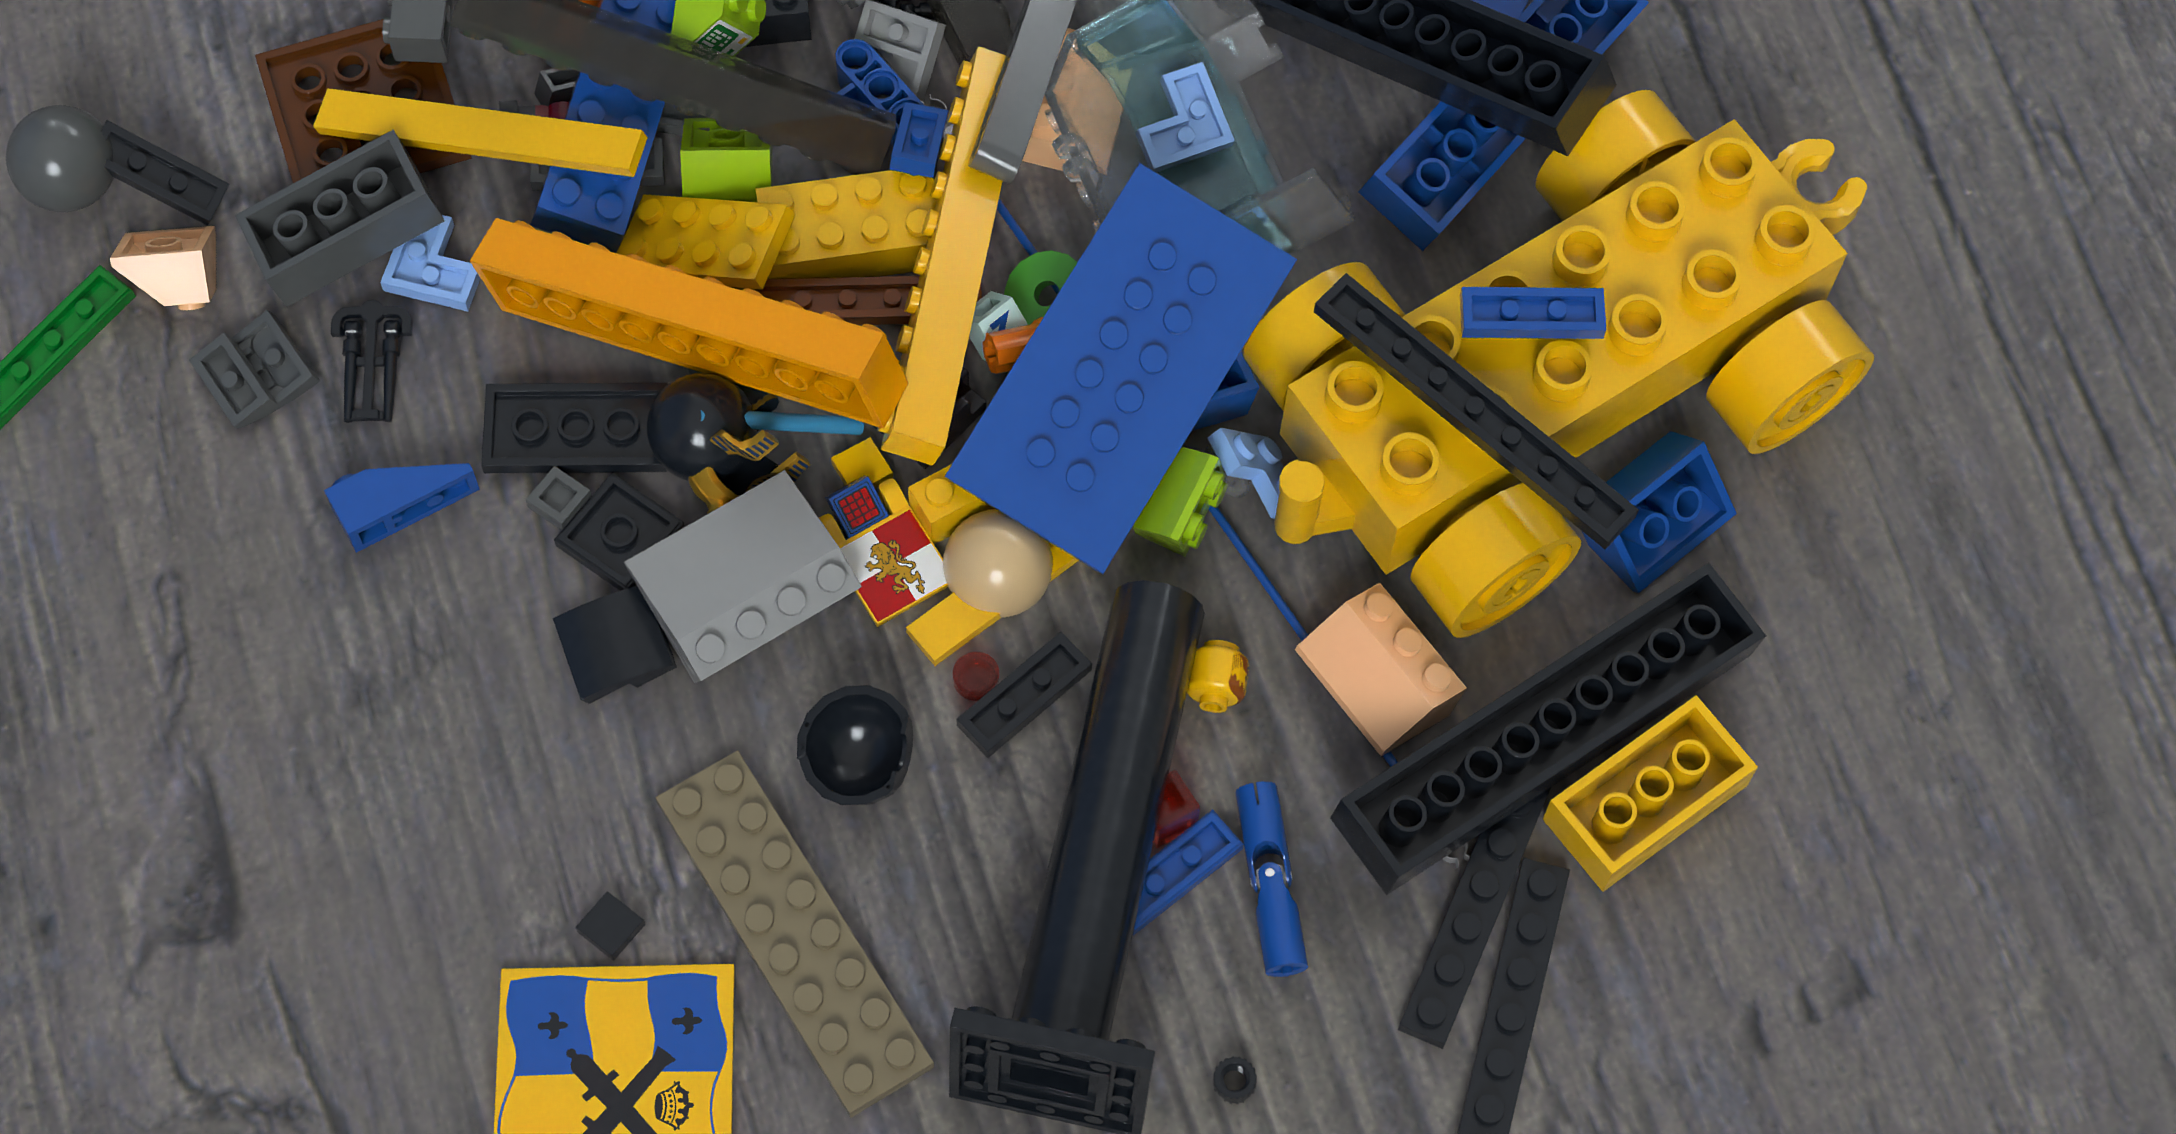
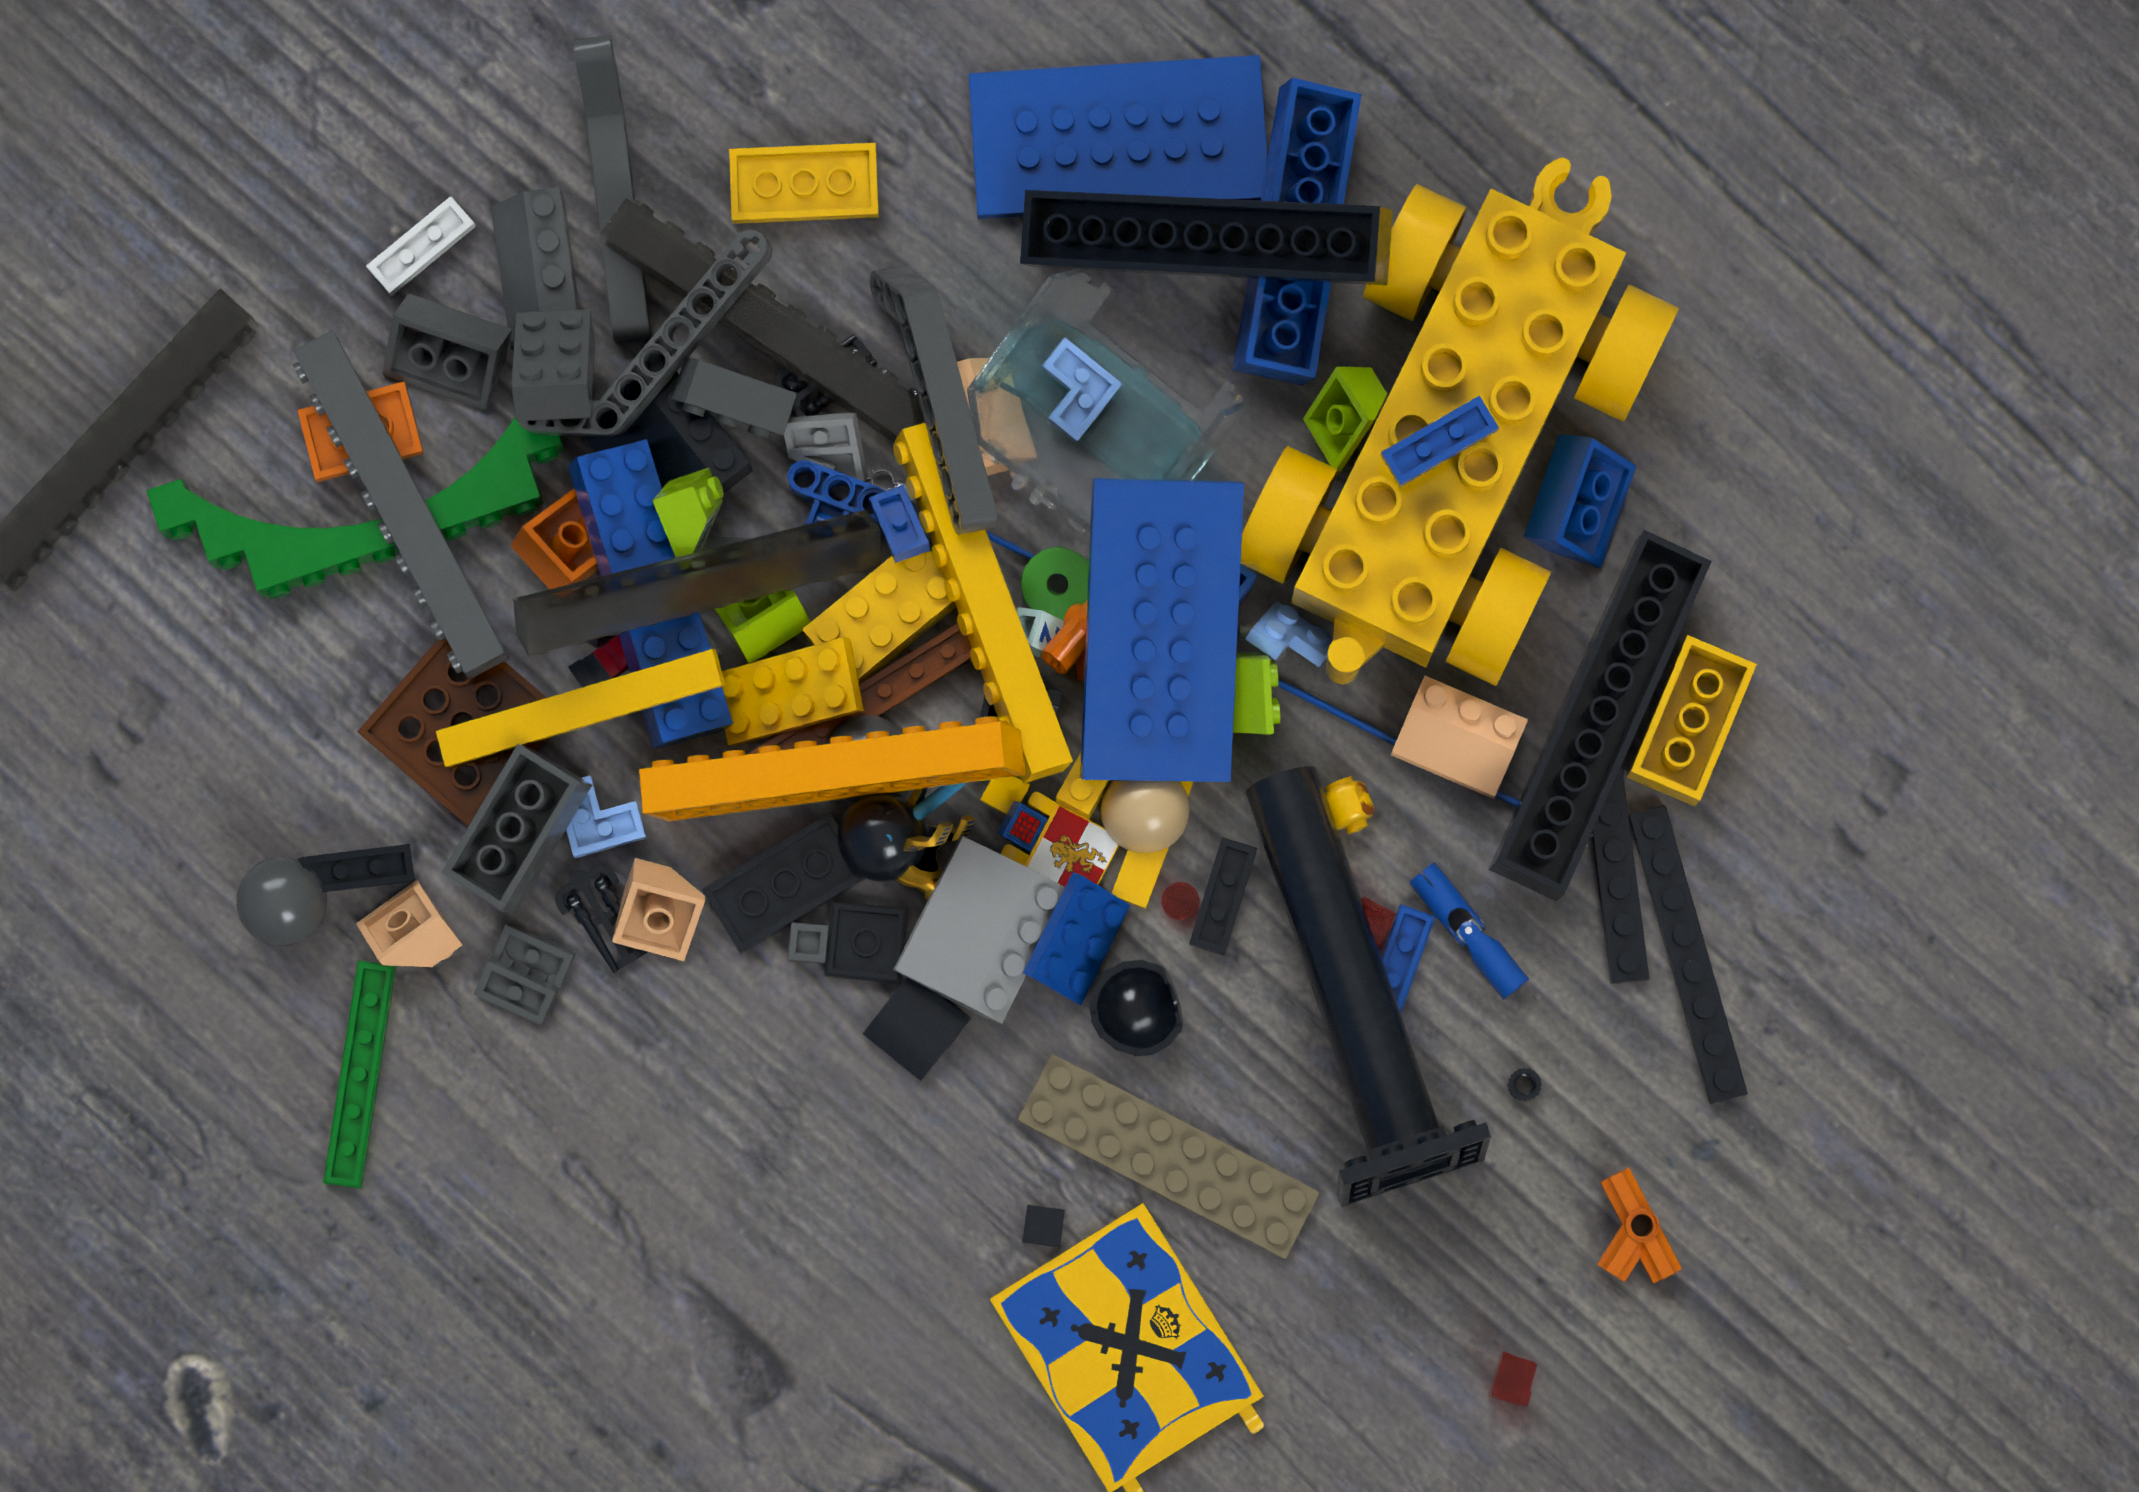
camera: 25 degrees left, 15 degrees up
blue slope [324,463,480,553] -> none
black plate [1313,273,1639,549] -> none
none -> light nougat slope [612,858,706,961]
none -> blue plate [1023,872,1130,1005]
none -> lime slope [1303,367,1387,472]

